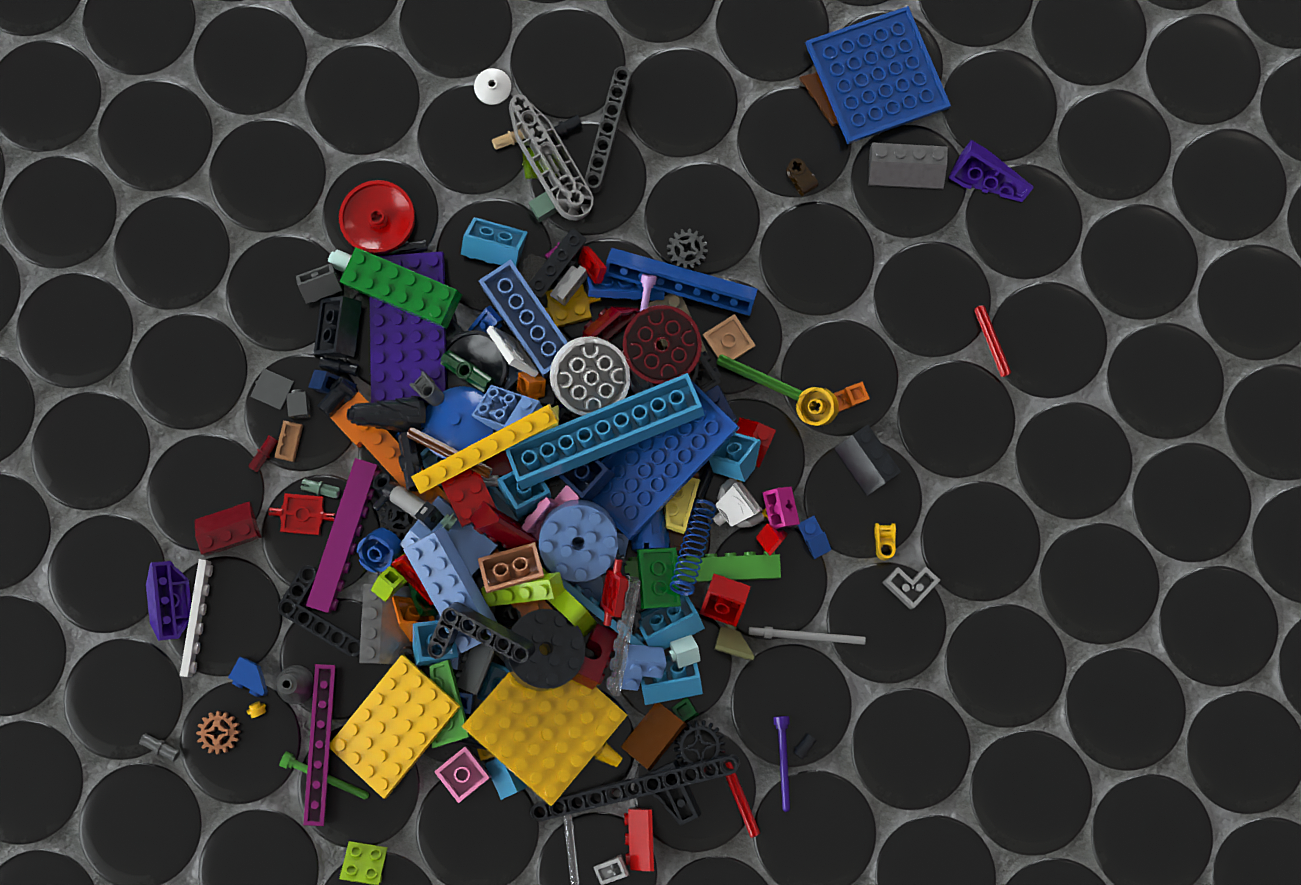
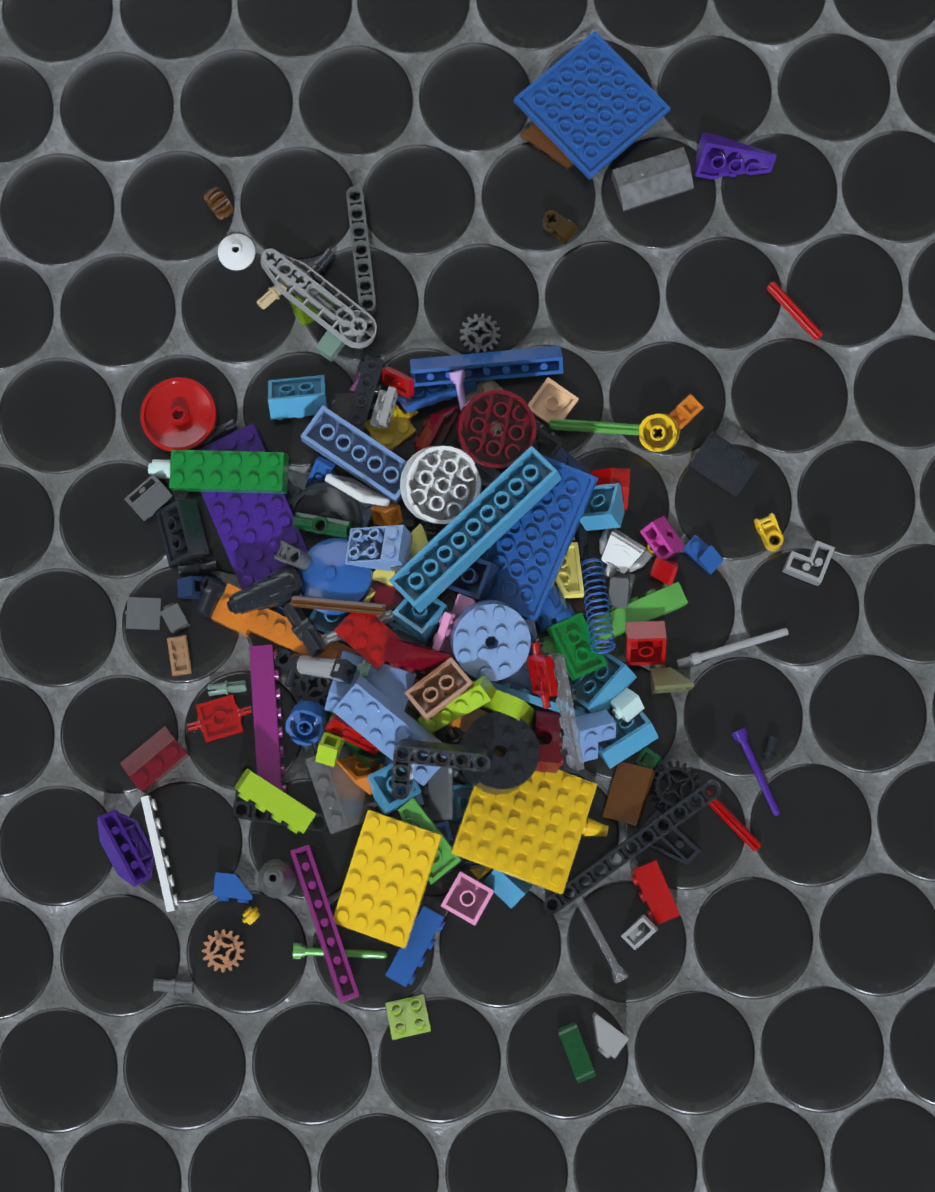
camera: 20 degrees left, 0 degrees up
dark red axle [249,435,278,472] -> none
yellow plate [411,404,559,494] -> none
none -> reddish brown gear [204,187,234,220]
none -> lime wedge [234,768,316,834]
none -> blue brick [385,906,446,987]
none -> dark grey slope [608,572,635,609]

